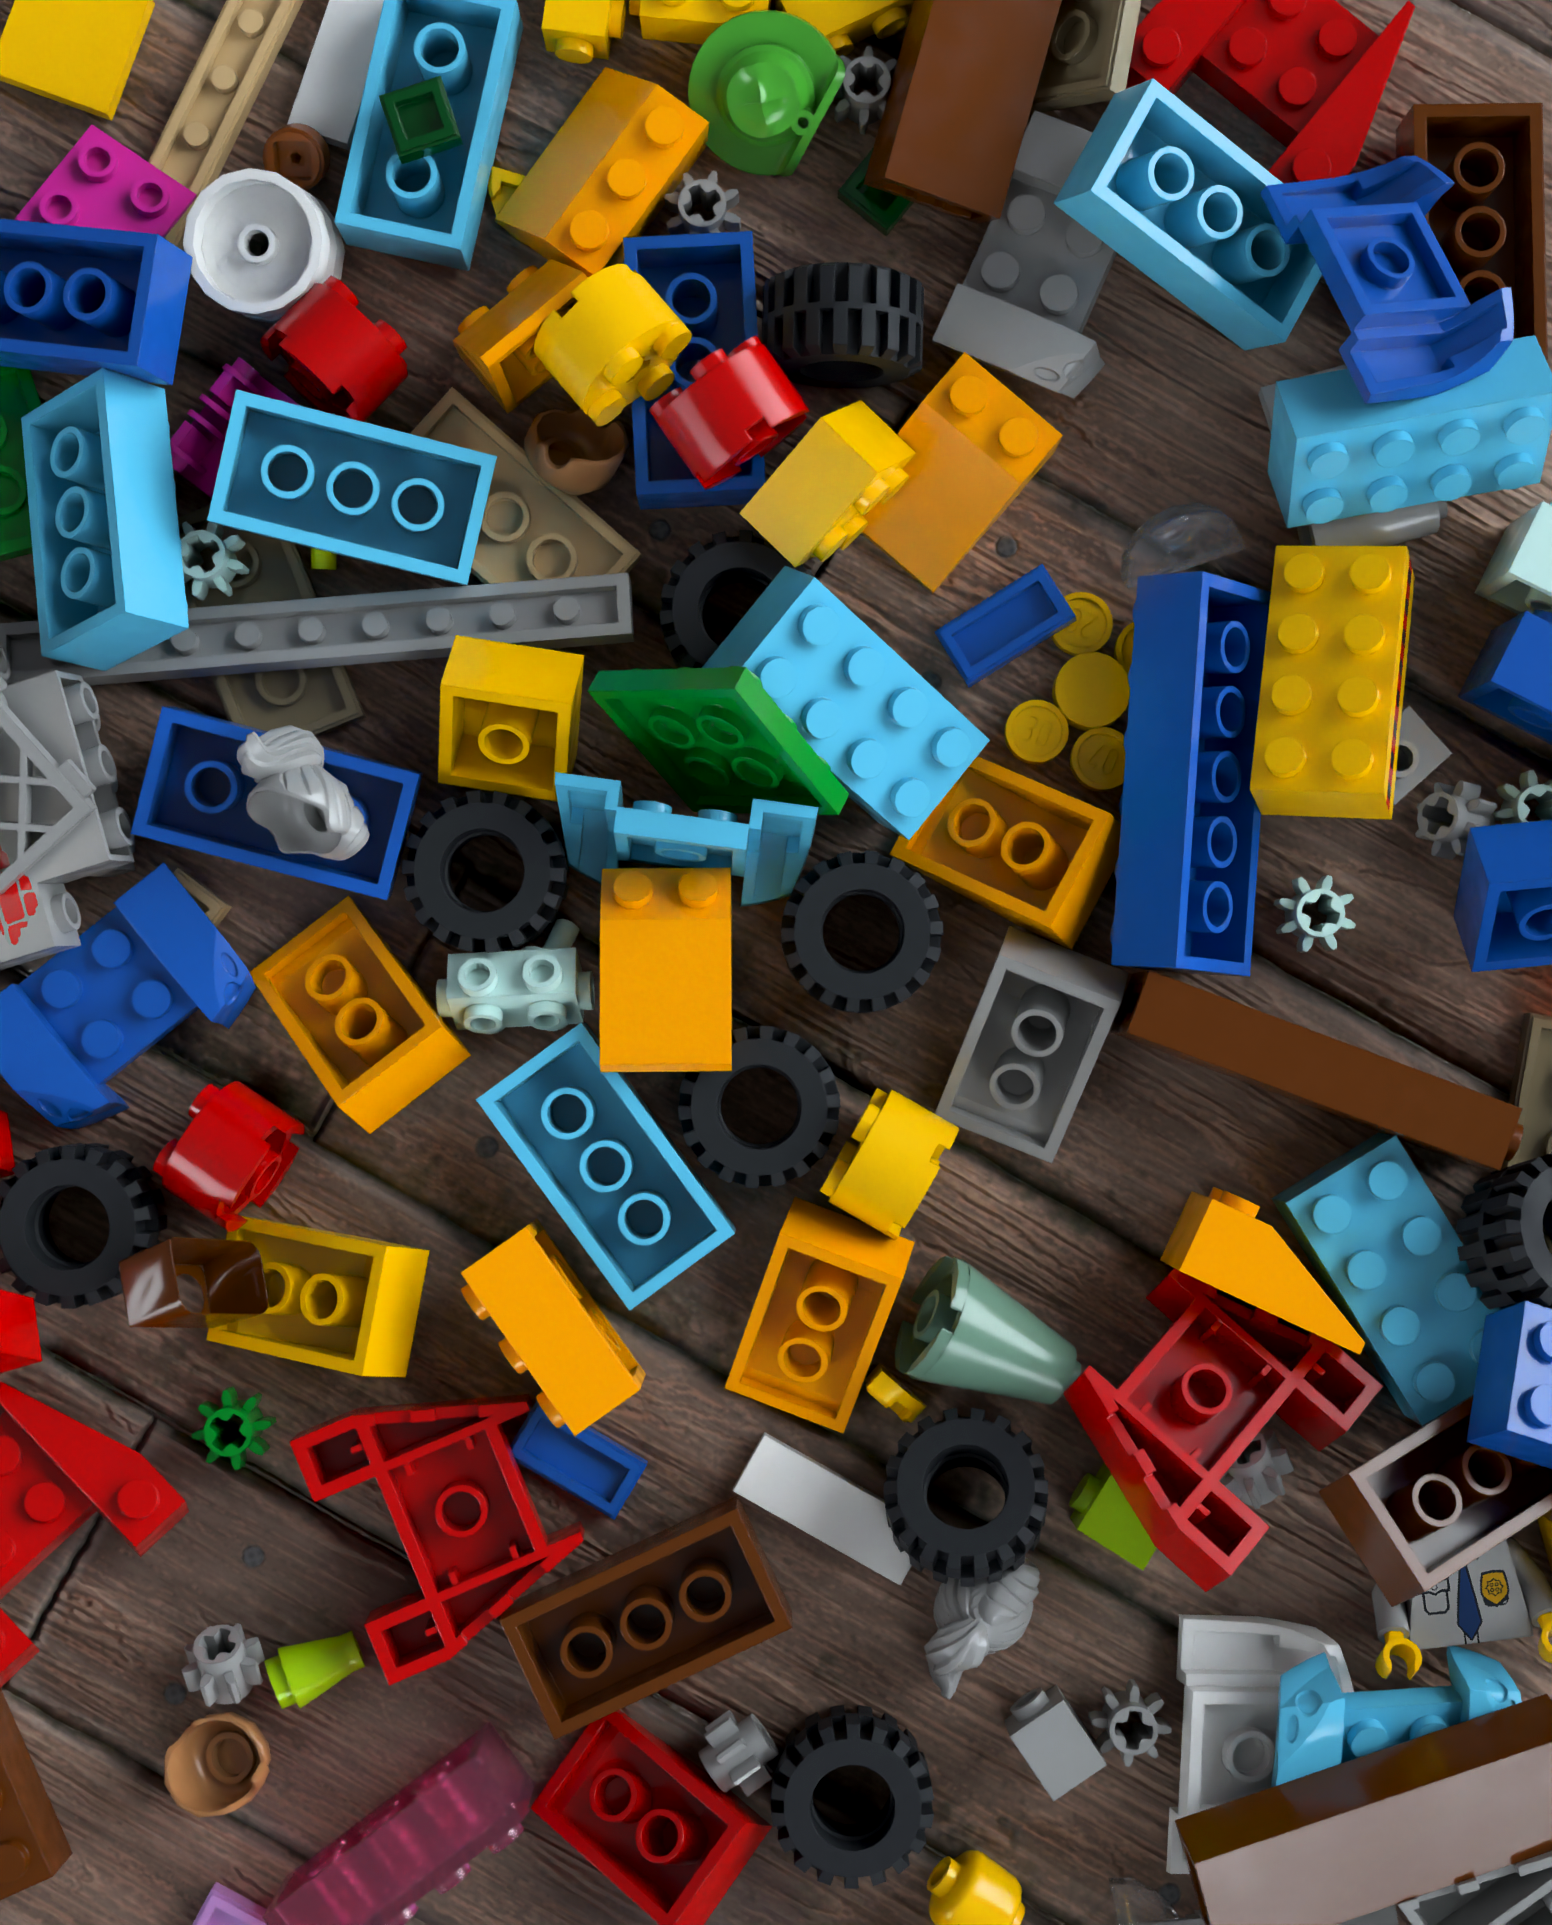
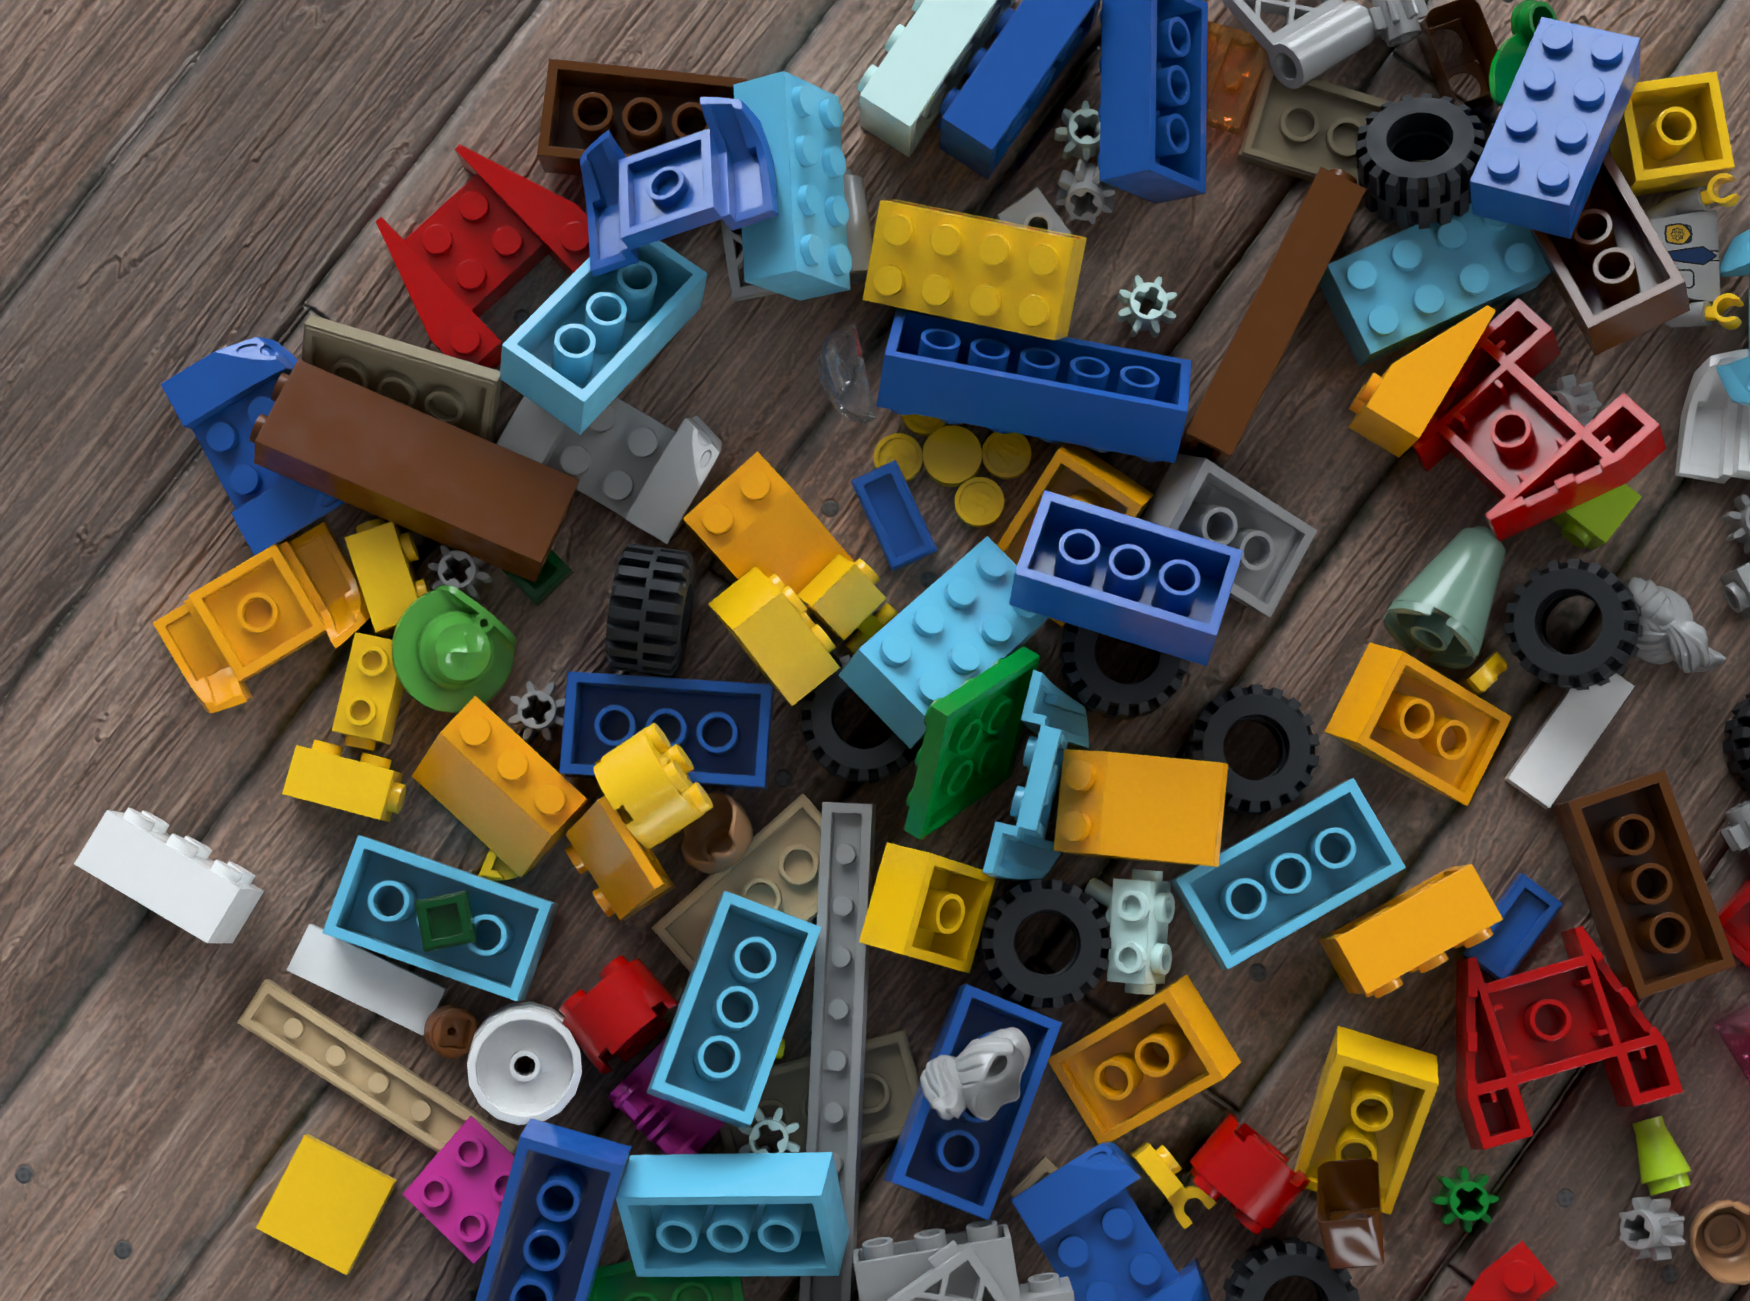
camera: 80 degrees left, 5 degrees down
red brick [649,336,810,490] -> none
yellow brick [820,1088,959,1240] -> none
none -> yellow brick [797,554,899,655]
none -> blue brick [1009,490,1243,666]
none -> yellow plate [1130,1141,1217,1229]

